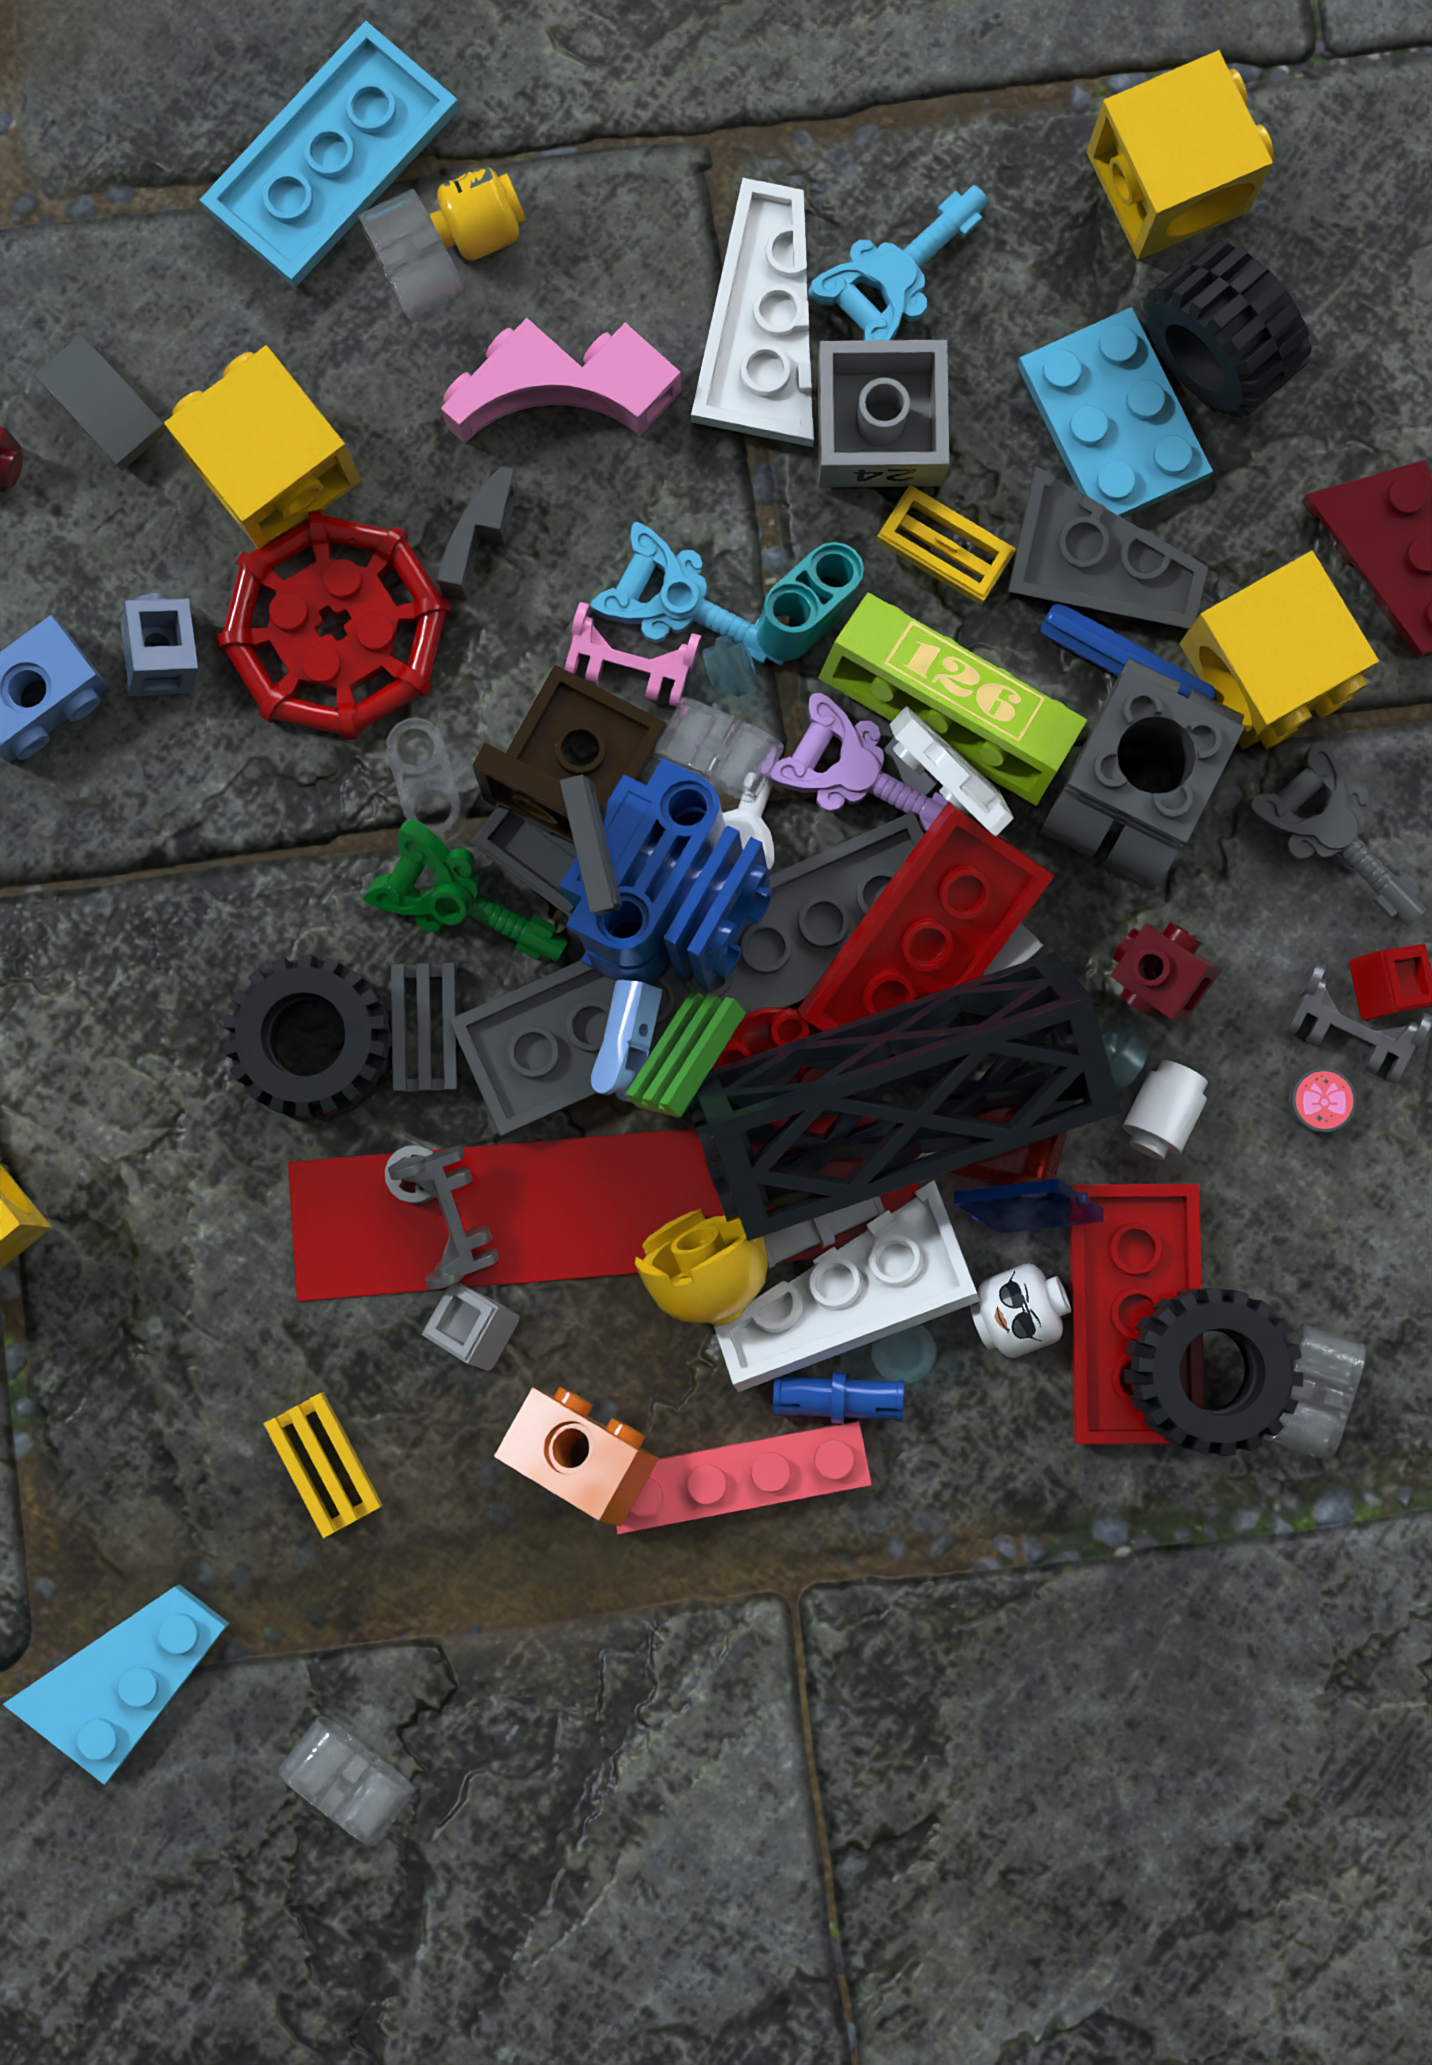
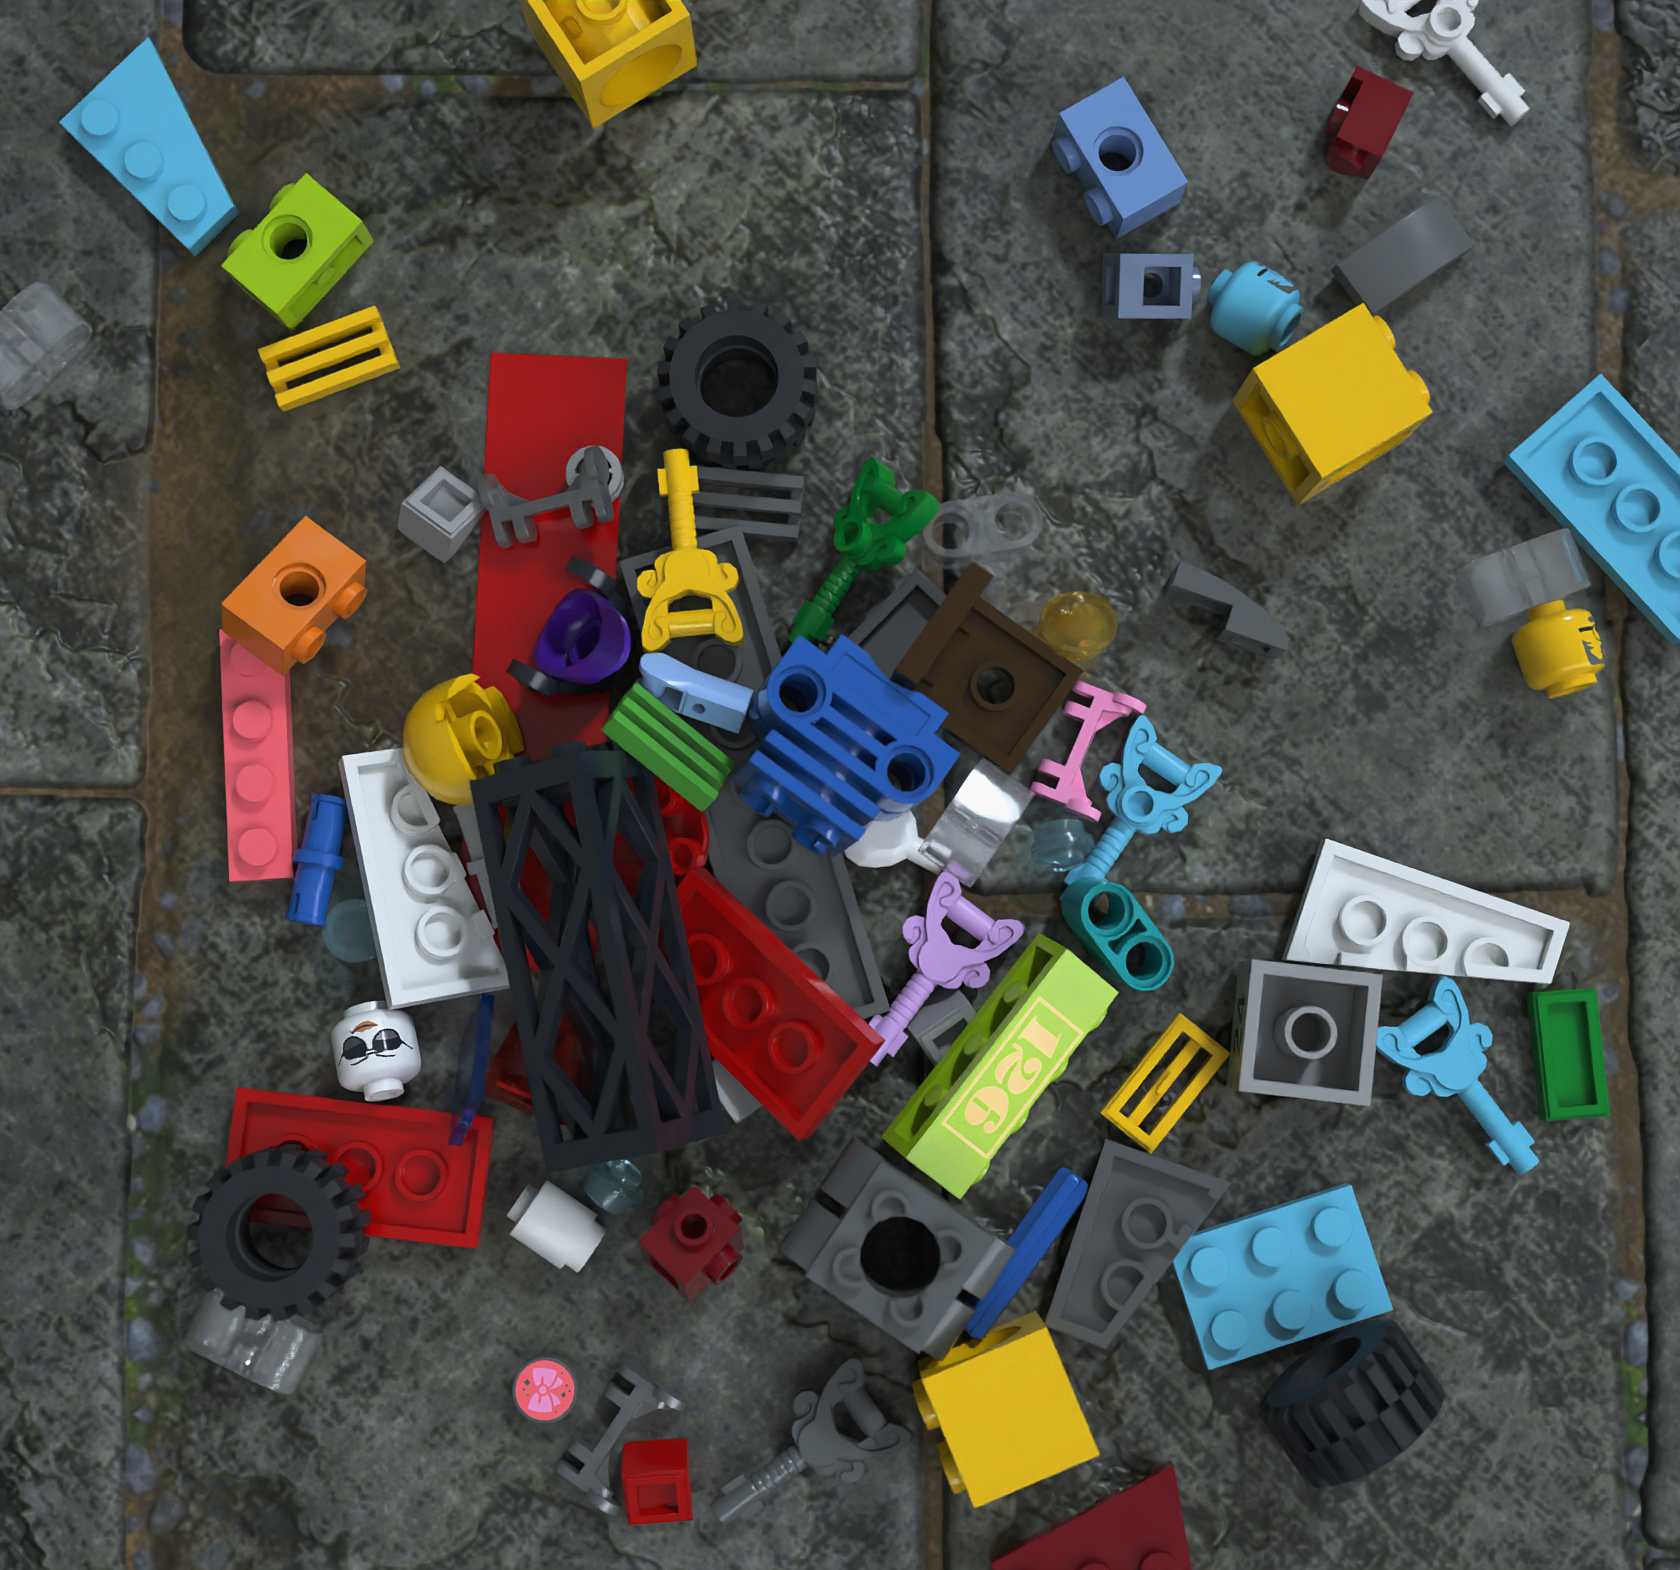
camera: 95 degrees right, 0 degrees up
red plate [216,509,451,741] -> none
bright pink arch [441,318,682,443] -> none
dark grey tile [559,775,623,916] -> none
white wing [889,706,1014,837] -> none
yellow brick [1087,50,1274,260] -> none
none -> lime brick [221,173,374,332]
none -> dark purple cap [505,556,638,698]
none -> yellow piece [637,449,745,654]
none -> clear yellow hat [1039,591,1118,661]
none -> medium azure head [1206,261,1305,356]
none -> green tile [1526,987,1610,1121]

